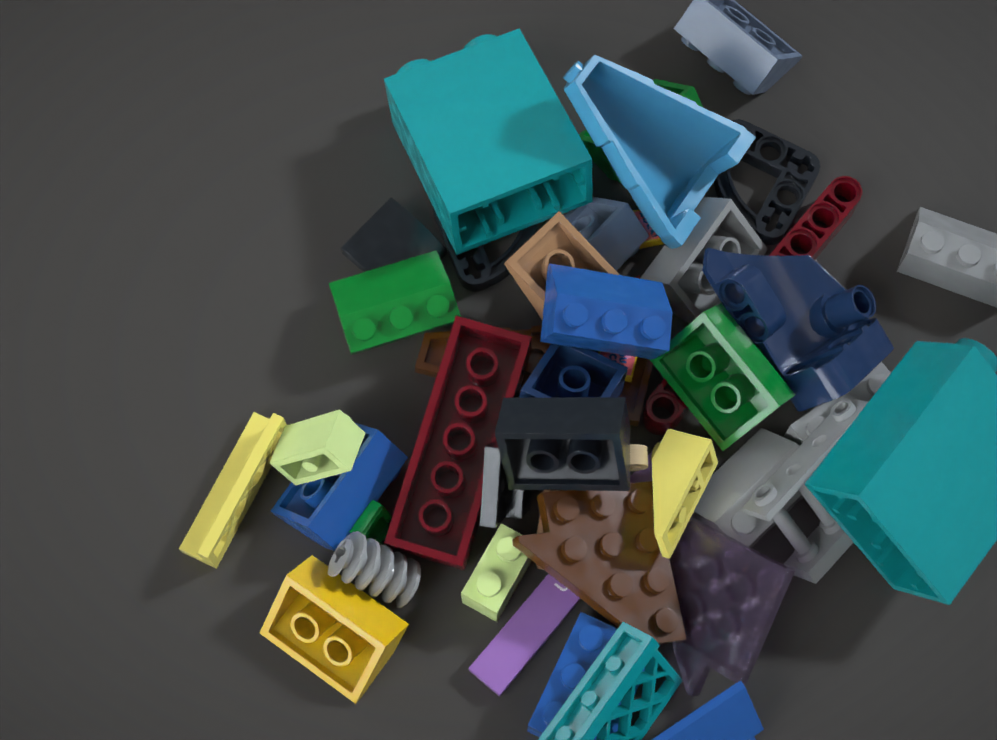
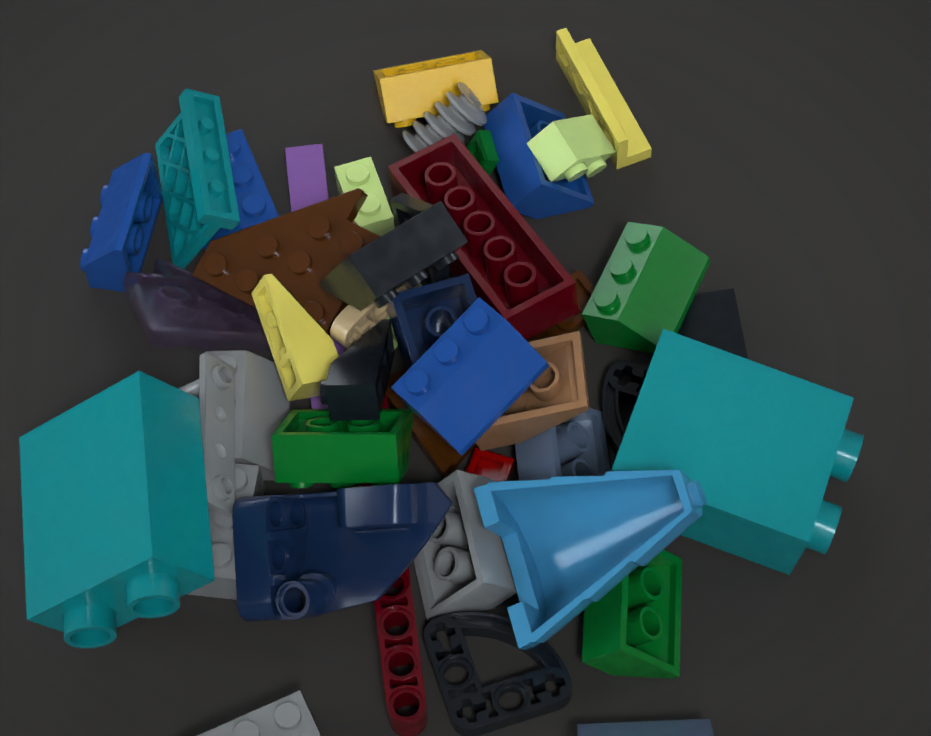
camera: 135 degrees right, 10 degrees down
none -> black slope [320,319,395,421]

